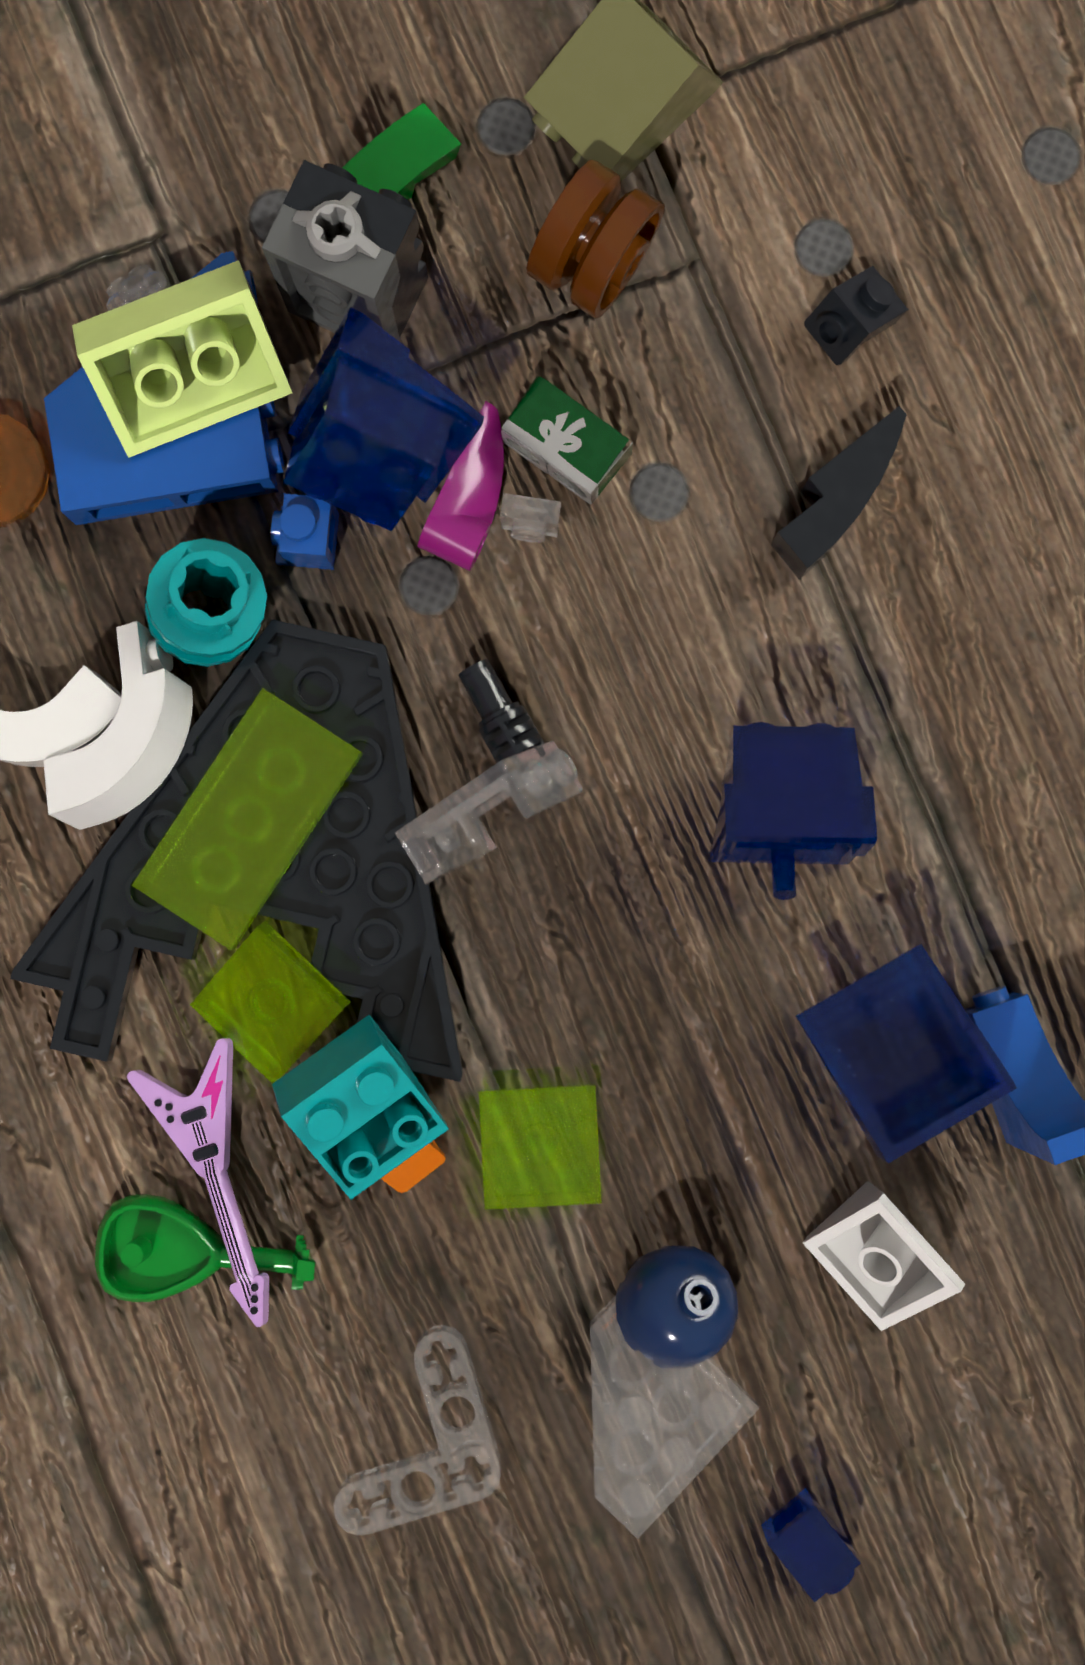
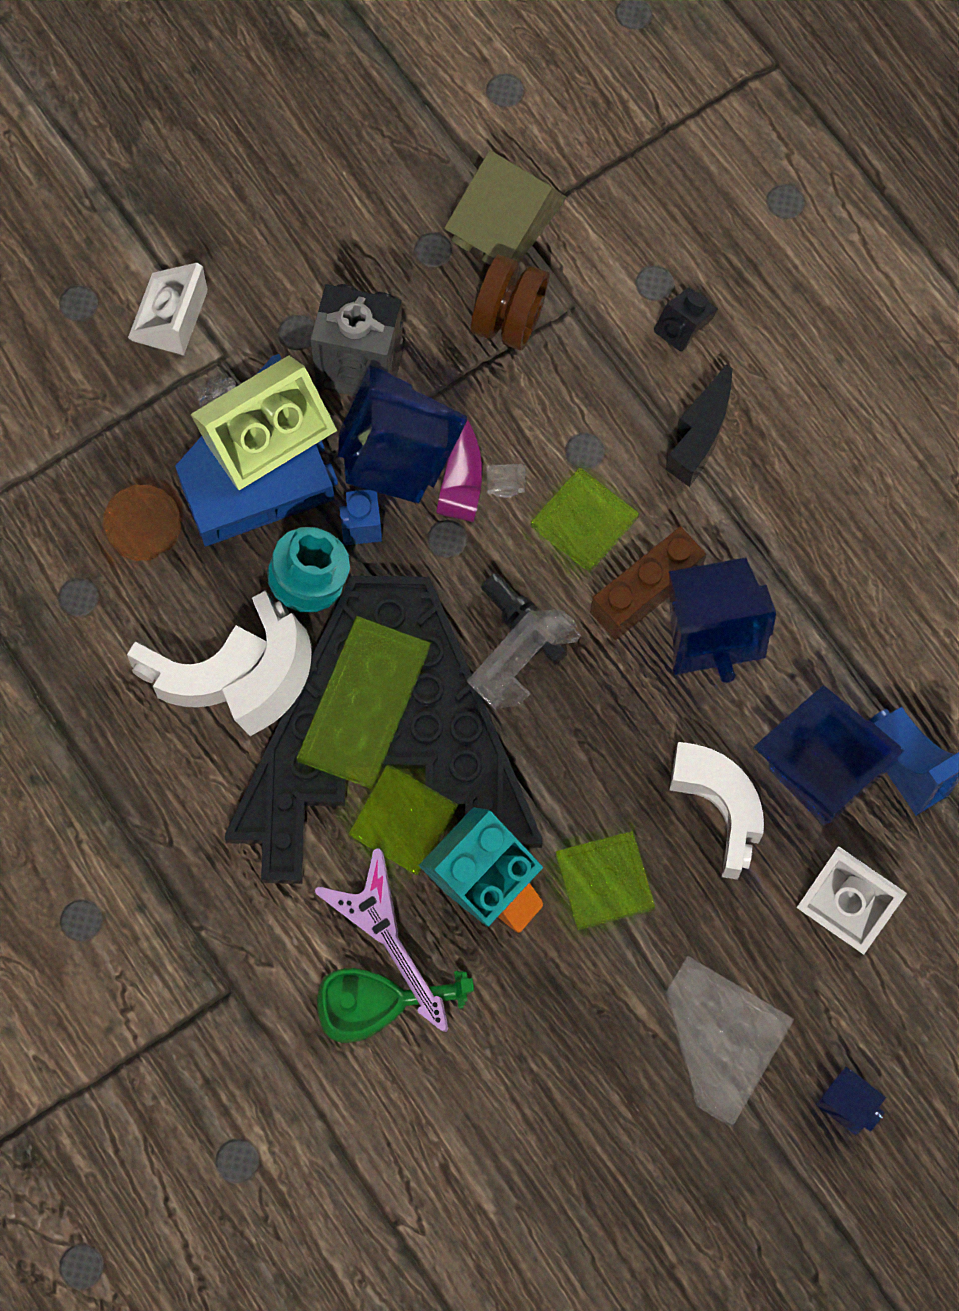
camera: 15 degrees left, 15 degrees down
clear beam [333,1325,501,1536] -> none
green slope [342,103,461,200] -> none
piece [501,376,633,505] -> none
dark blue cylinder [616,1246,739,1369] -> none
none -> white slope [128,263,208,355]
none -> clear neon green tile [531,467,639,573]
none -> reddish brown brick [590,526,707,641]
none -> white arch [669,742,764,880]

